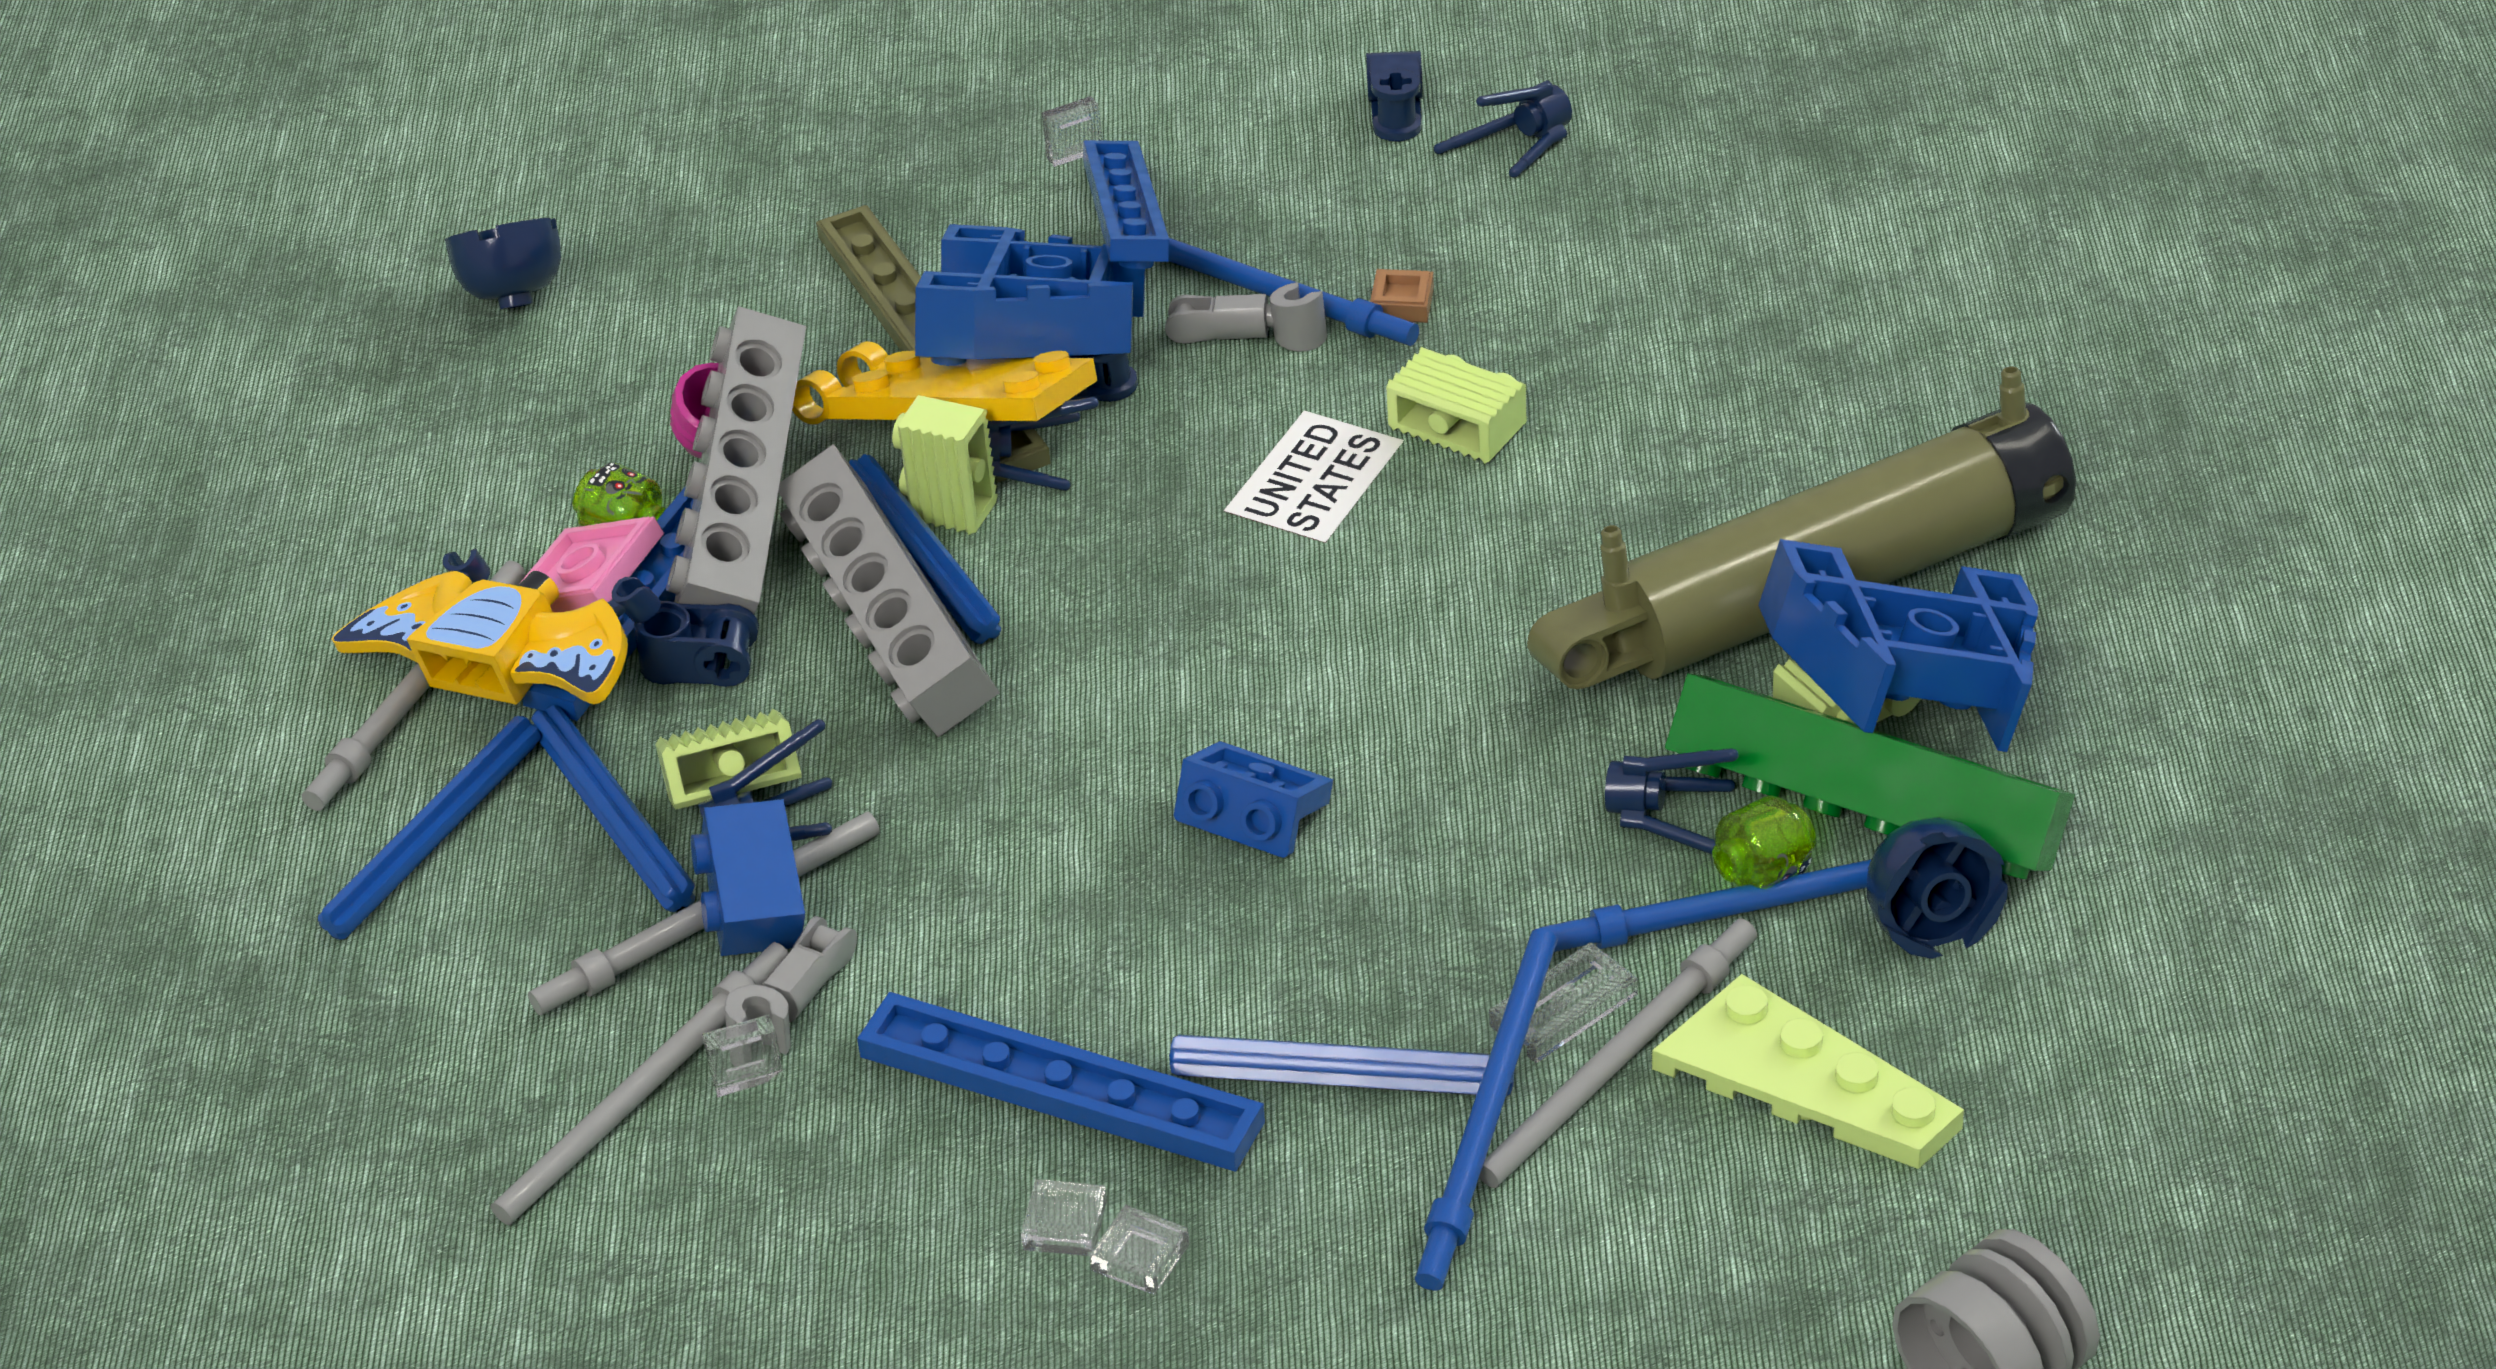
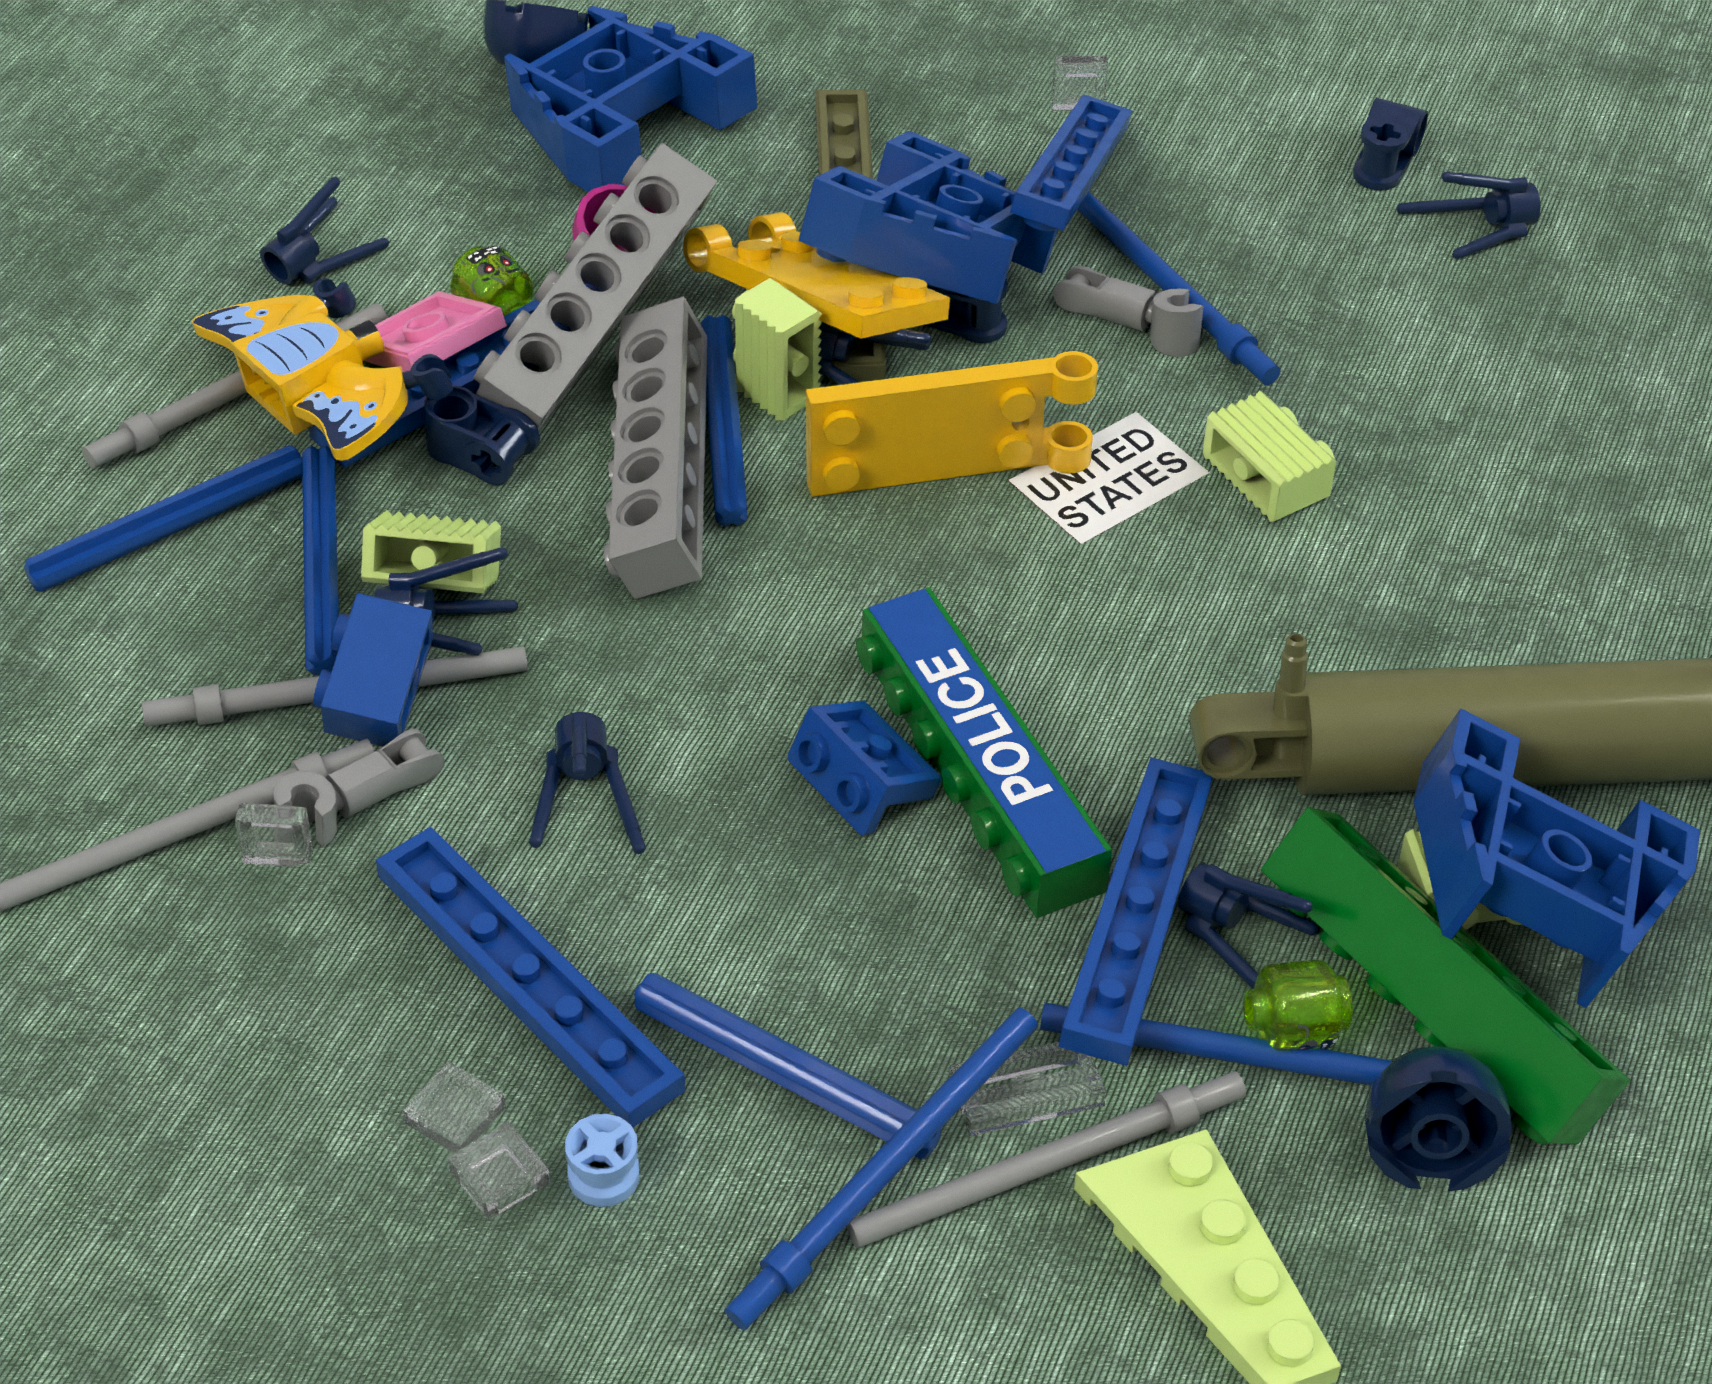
camera: 20 degrees right, 5 degrees up
medium nougat tile [1370,269,1434,323] -> none
none -> dark blue plant [260,177,389,285]
none -> blue wedge [504,6,757,192]
none -> dark blue plant [529,712,646,854]
none -> light blue wheel [565,1114,640,1207]
none -> yellow hinge [806,351,1098,497]
none -> brick [856,587,1112,918]
none -> blue plate [1058,757,1213,1066]

